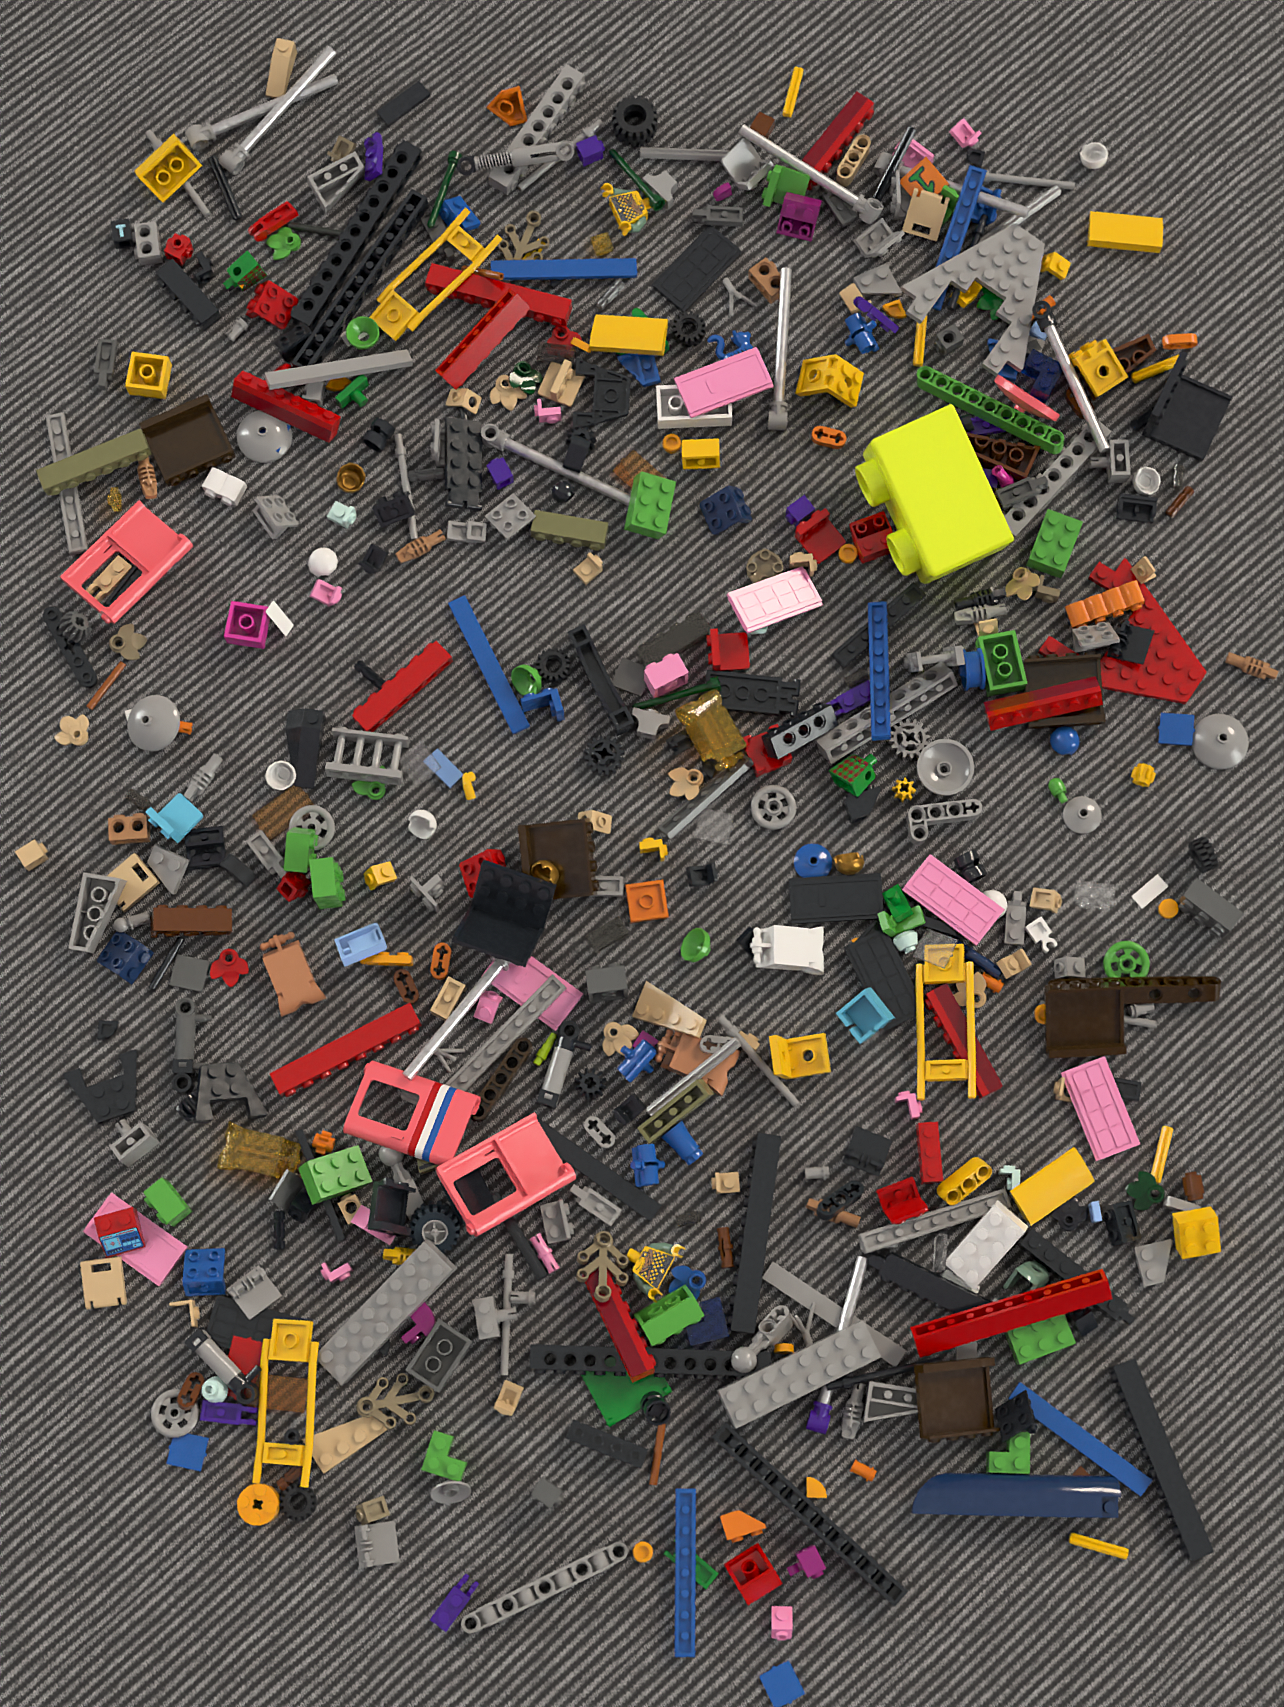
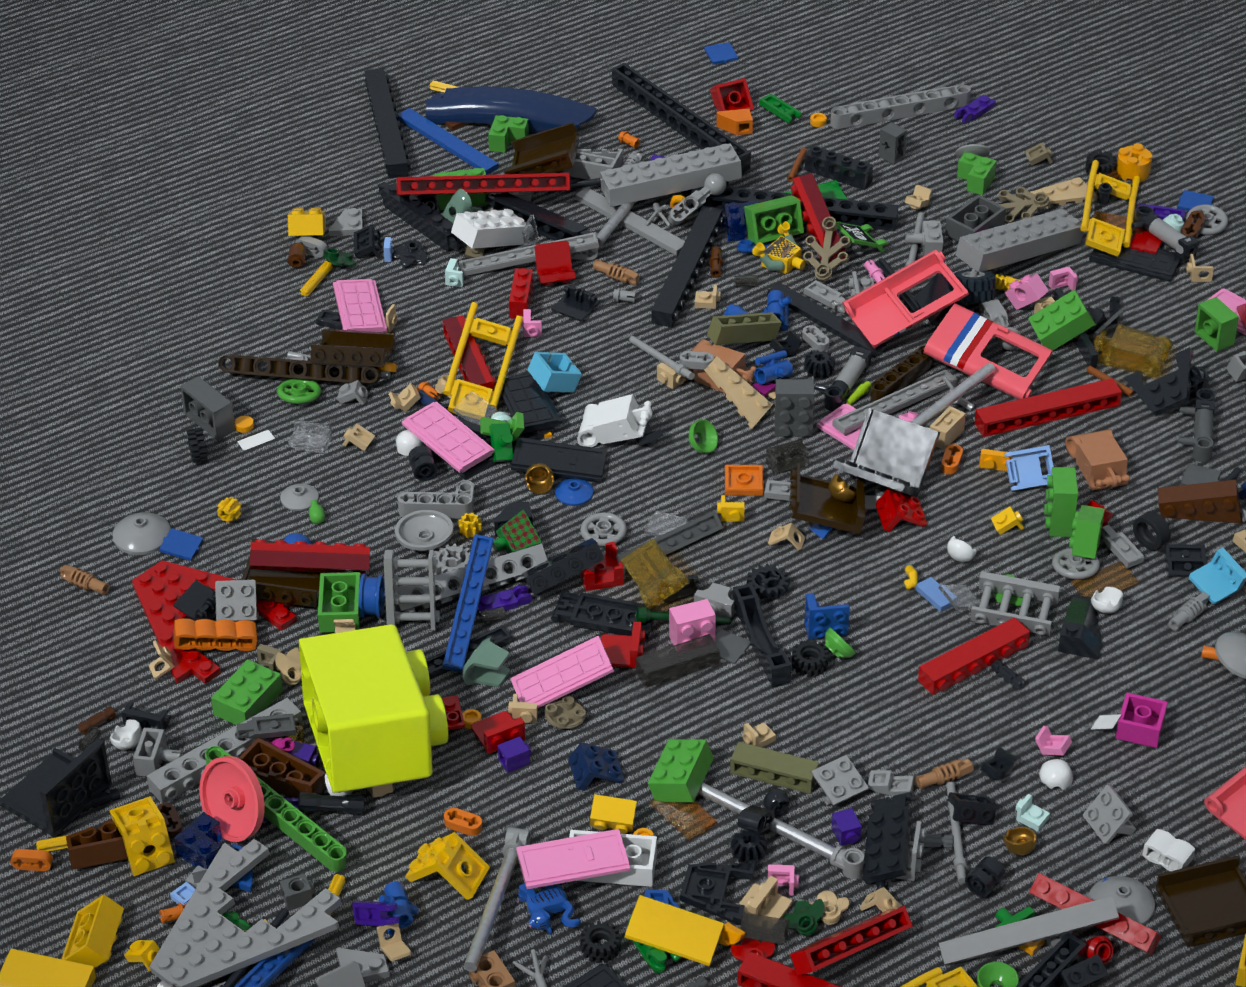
camera: 170 degrees left, 35 degrees down
light grey wing [147,845,190,894] -> none
blue bracket [182,1248,226,1296] -> none
red plate [210,948,249,987] -> none
light grey hinge [226,1265,282,1320] -> none
orange gear [312,1130,336,1156] -> none
light grey hinge [355,1520,400,1568] -> none
black panel [367,1178,416,1237] -> none
reddish brown beam [393,969,420,1005] -> none
light grey bracket [409,874,444,913] -> none
blue tile [448,595,530,735] -> none
light grey pin [510,1290,536,1306] -> none
black wheel [640,1391,671,1426] -> none
light grey axle [647,1037,741,1116] -> none
tan plate [668,767,703,801] -> none
blue tile [675,1488,696,1657] -> none
black bracket [686,863,718,887] -> none
yellow bracket [769,1033,831,1080] -> none
bright pink bracket [771,1606,793,1641] -> none
magenta brick [786,1544,826,1579] -> none
light orange tile [806,1477,827,1498] -> none
black beam [816,1180,864,1220] -> none
light orange tile [882,299,906,319] -> none
yellow beam [937,1157,992,1205] -> none
black hinge [995,1390,1037,1443] -> none
light grey hinge [1004,891,1026,946] -> none
yellow slope [1010,1147,1095,1226] -> none
white plate [1025,917,1057,953] -> none
flat silver piece [1032,300,1110,453] -> none
none -> yellow slope [62,894,124,968]
none -> sand green piece [463,637,510,687]
none -> flag [836,222,889,252]
none -> dark orange piece [1086,366,1135,397]

